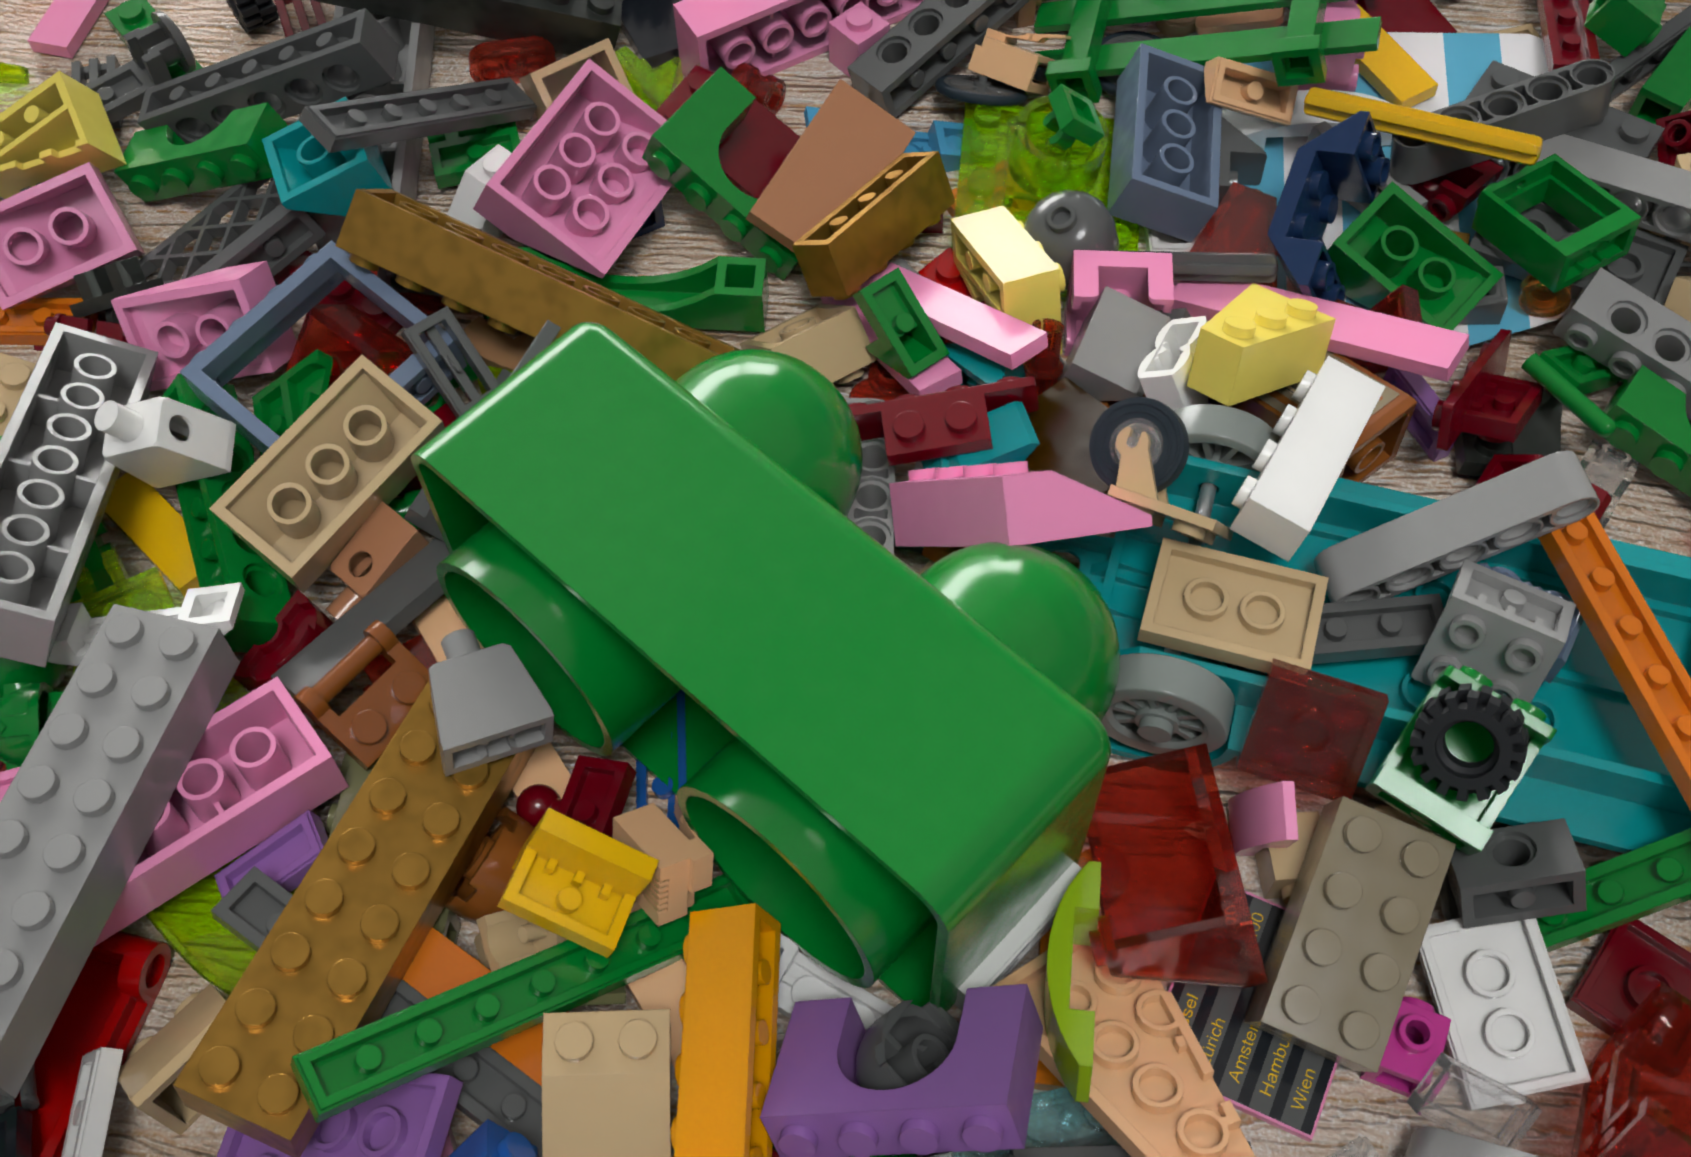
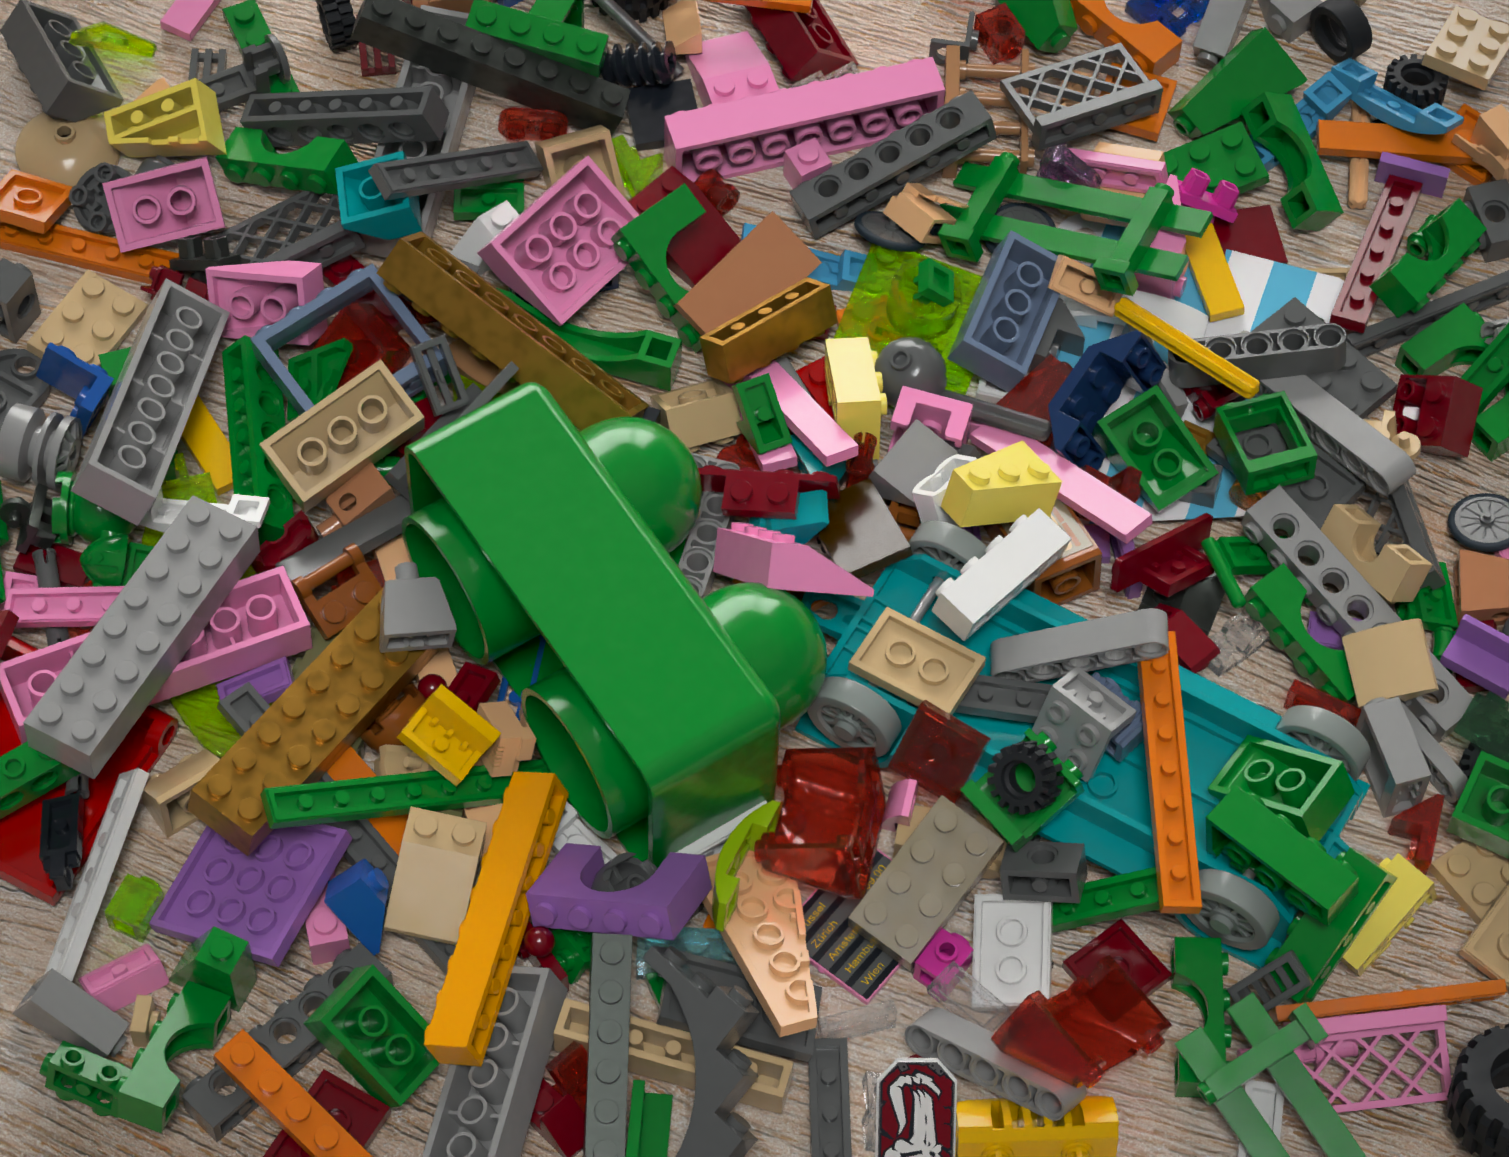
camera: 10 degrees right, 0 degrees up
white torso [94,397,236,488] -> none
plate [1089,397,1234,545] -> none

